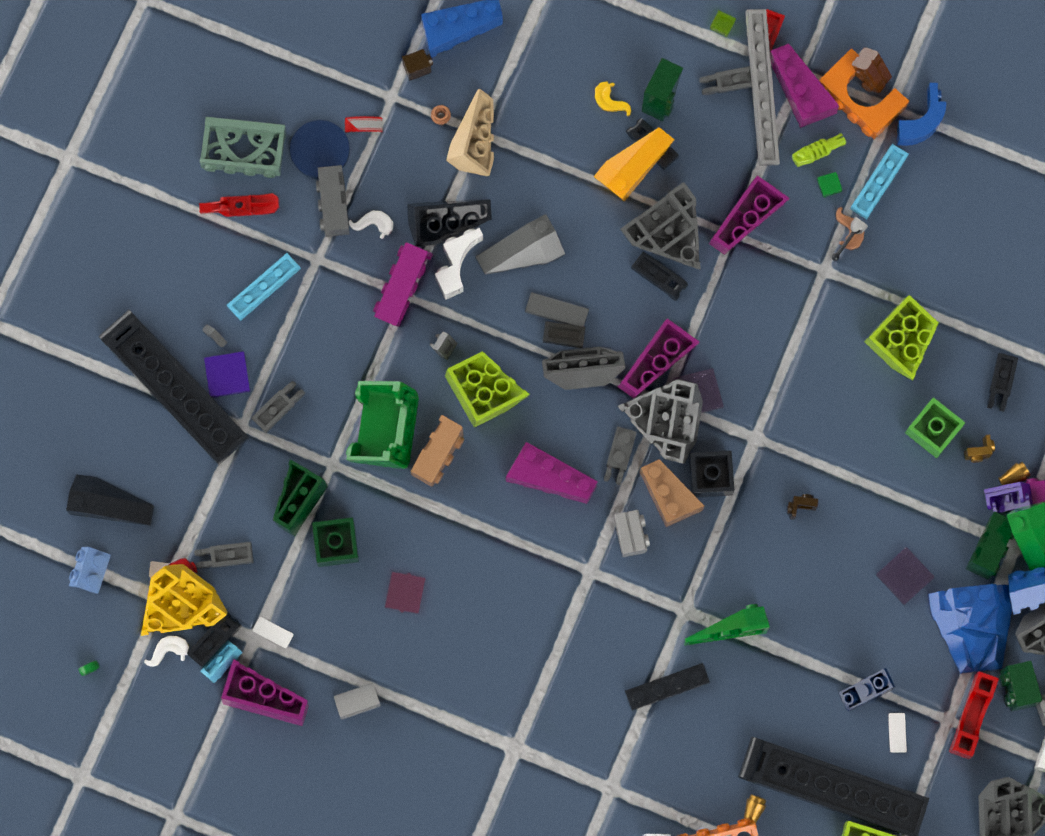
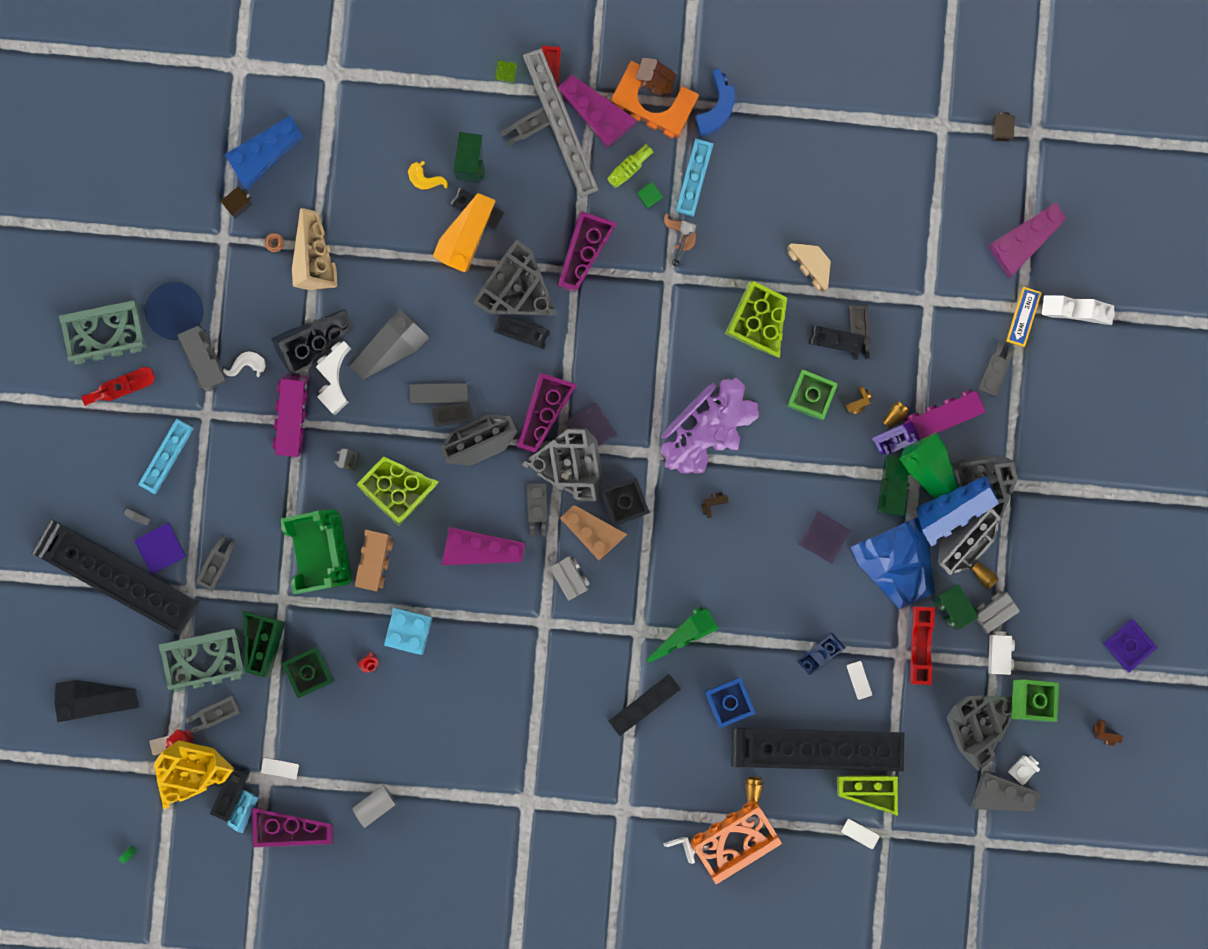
camera: 15 degrees left, 10 degrees up
medium blue bracket [69,547,111,594] -> none
white piece [144,636,189,667] -> none
sticker [345,116,382,133] -> none
clear pink piece [385,572,425,614] -> none
none -> sand green fence [159,628,246,693]
none -> red plate [357,652,379,673]
none -> medium azure brick [384,608,433,655]
none -> medium lavender plant [661,378,759,474]
none -> blue brick [704,677,756,728]
none -> tan slope [787,243,831,292]
none -> black plate [809,325,865,354]

